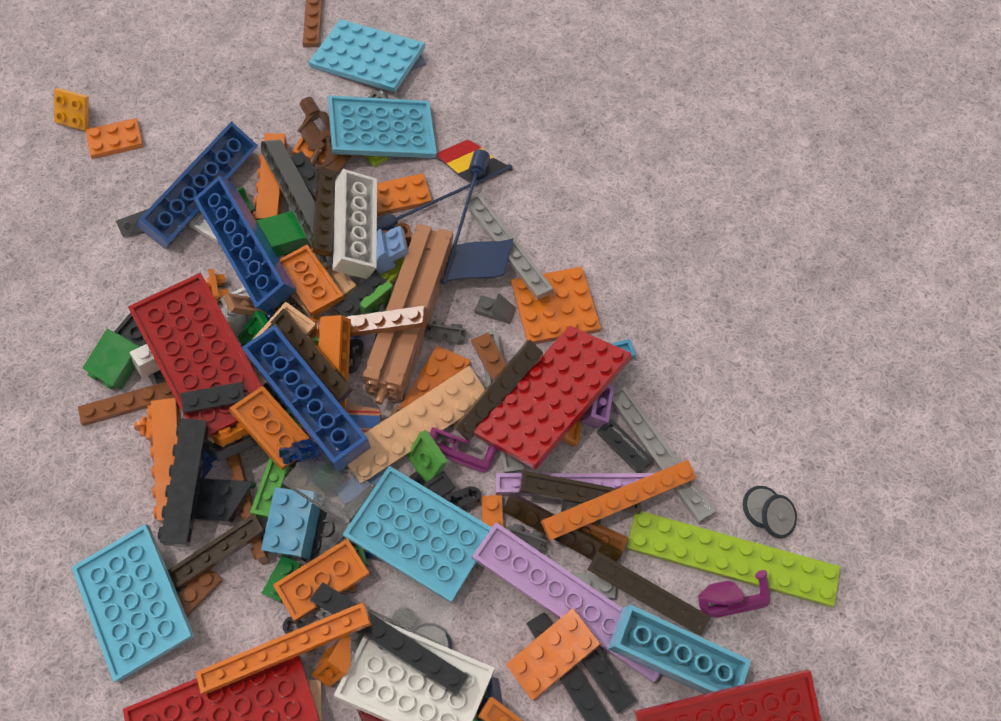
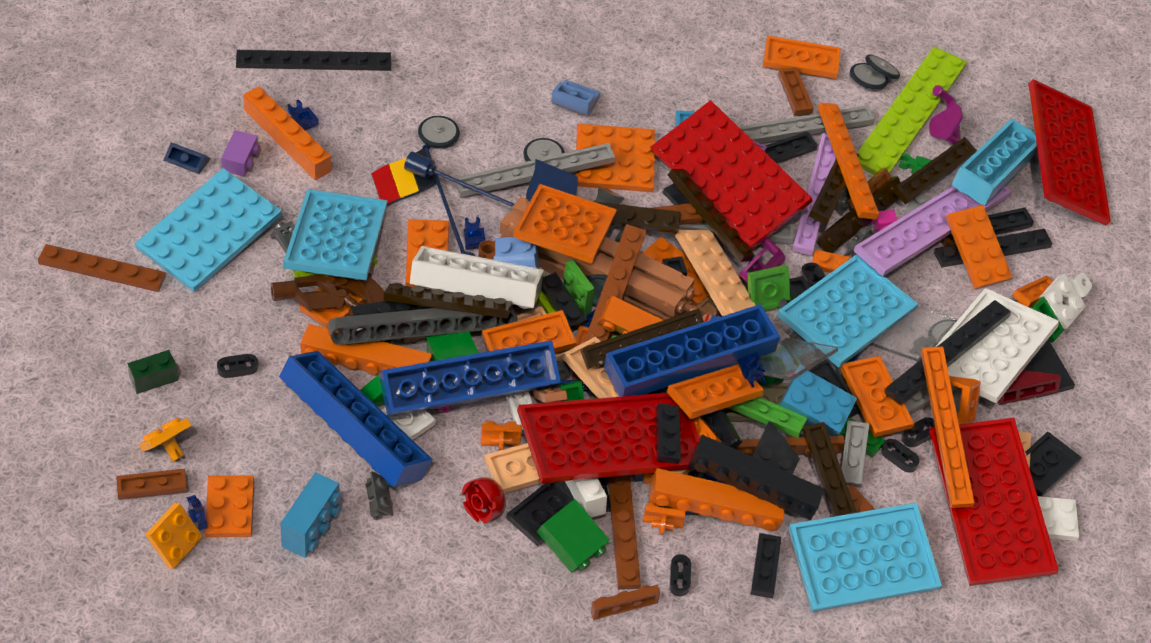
camera: 80 degrees left, 10 degrees down
none -> dark orange plate [116,468,187,500]
none -> dark green brick [127,350,178,394]
none -> light orange plate [138,417,192,462]
none -> dark blue slope [163,142,210,174]
none -> clear blue plate [186,495,208,531]
none -> black beam [217,354,258,378]
none -> medium lavender brick [221,130,260,177]
none -> black plate [236,50,391,71]
none -> orange brick [243,86,331,180]
none -> dark azure brick [280,472,341,558]
none -> clear blue plate [287,100,319,130]
none -> light grey wheel [418,116,460,148]
none -> red cylinder [462,477,505,523]
none -> clear blue plate [463,217,486,250]
none -> orange plate [513,184,617,264]
none -> light grey wheel [523,138,565,162]
none -> medium blue brick [551,80,600,116]
none -> dark orange plate [590,585,660,620]
none -> dark brown plate [593,201,682,233]
none -> black plate [662,256,688,276]
none -> black beam [669,554,691,597]
none -> black plate [750,533,782,599]
none -> orange plate [762,35,841,79]
none -> dark orange plate [778,68,814,116]
none -> light grey plate [841,421,869,487]
none -> dark pink plate [871,210,897,232]
none -> black beam [881,439,920,473]
none -> green plate [899,154,932,174]

